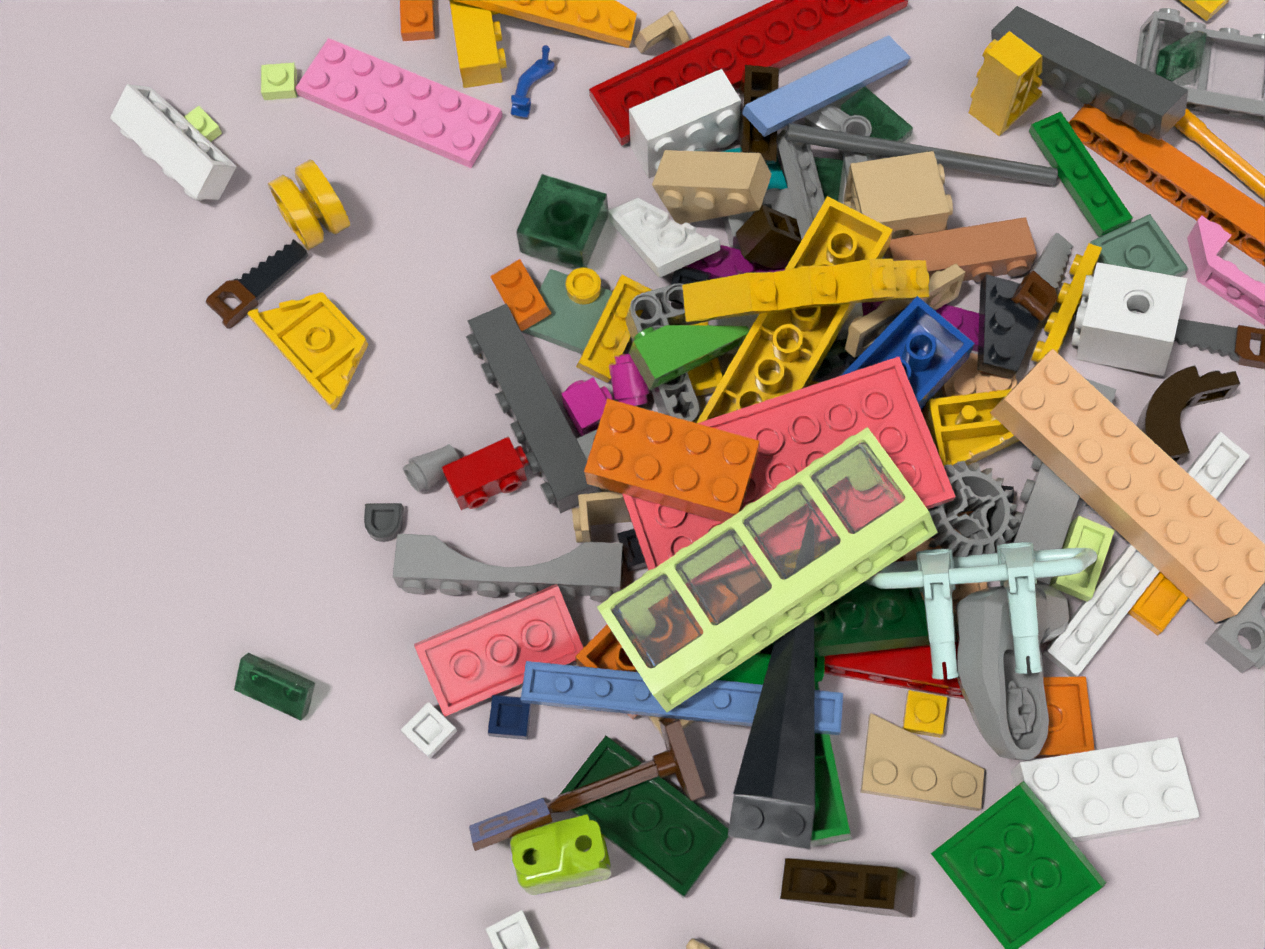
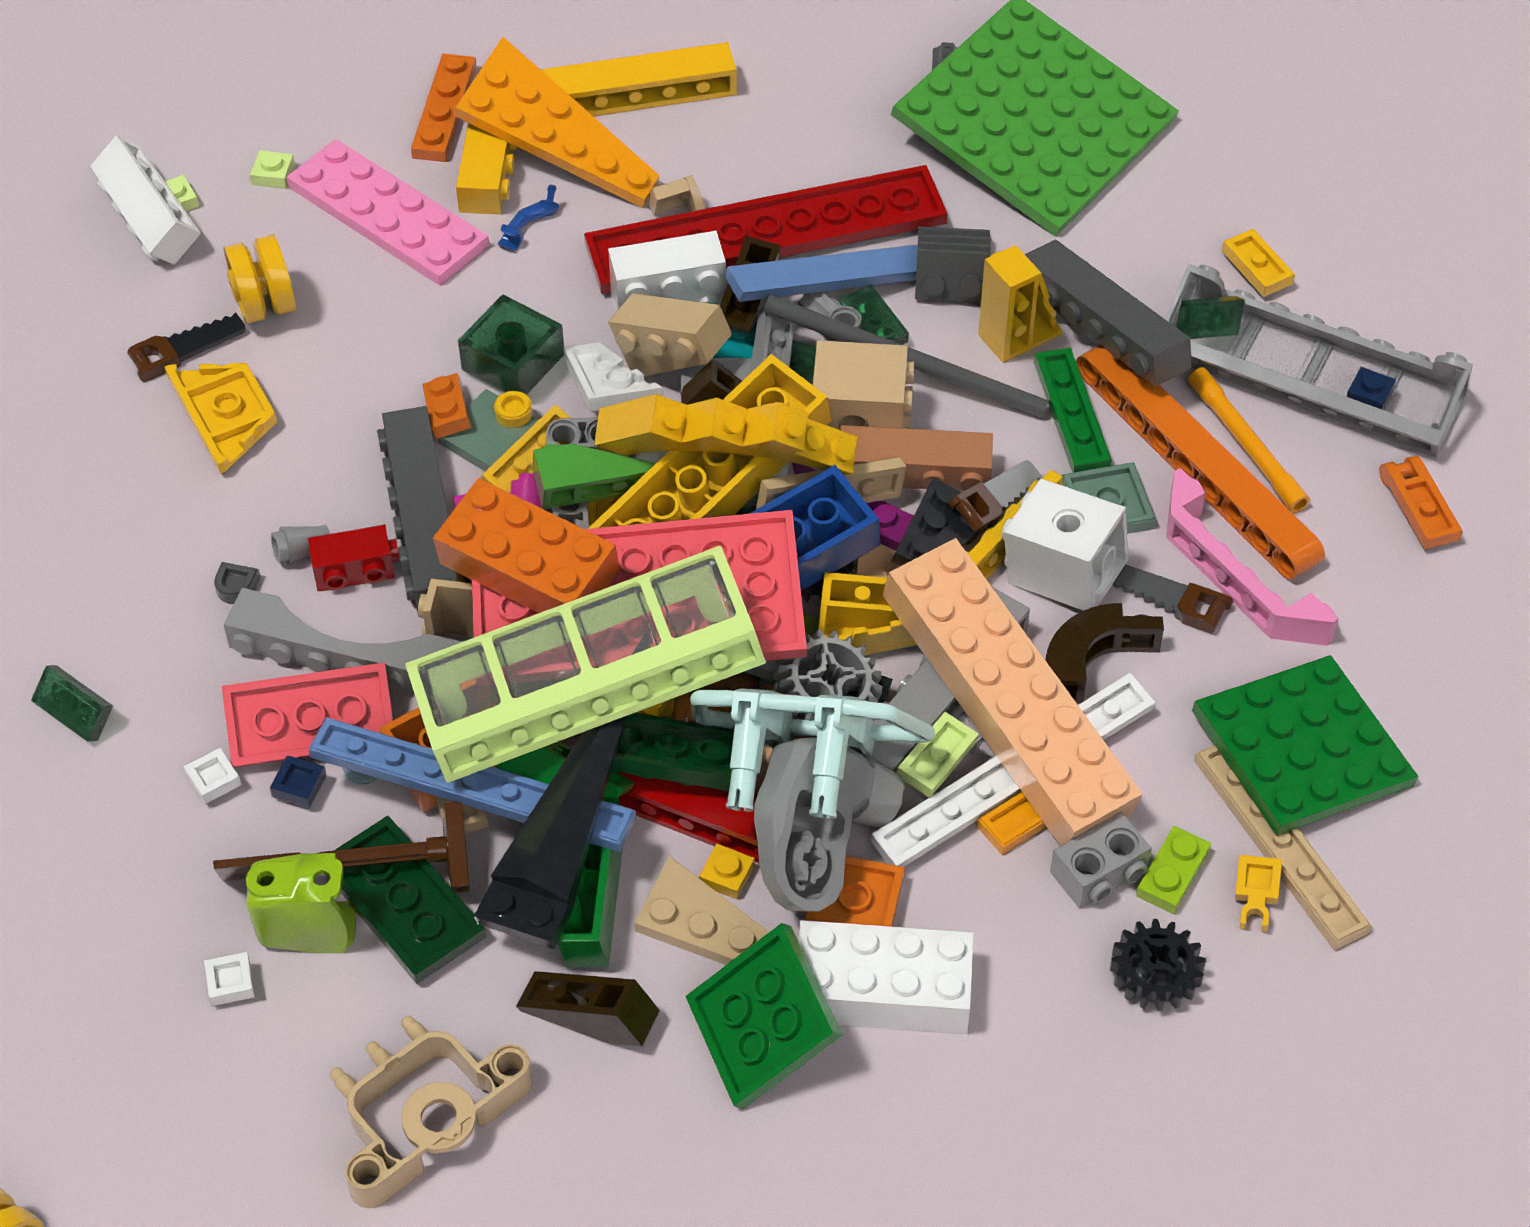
camera: 10 degrees right, 15 degrees down
none -> dark grey plate [915,226,991,302]

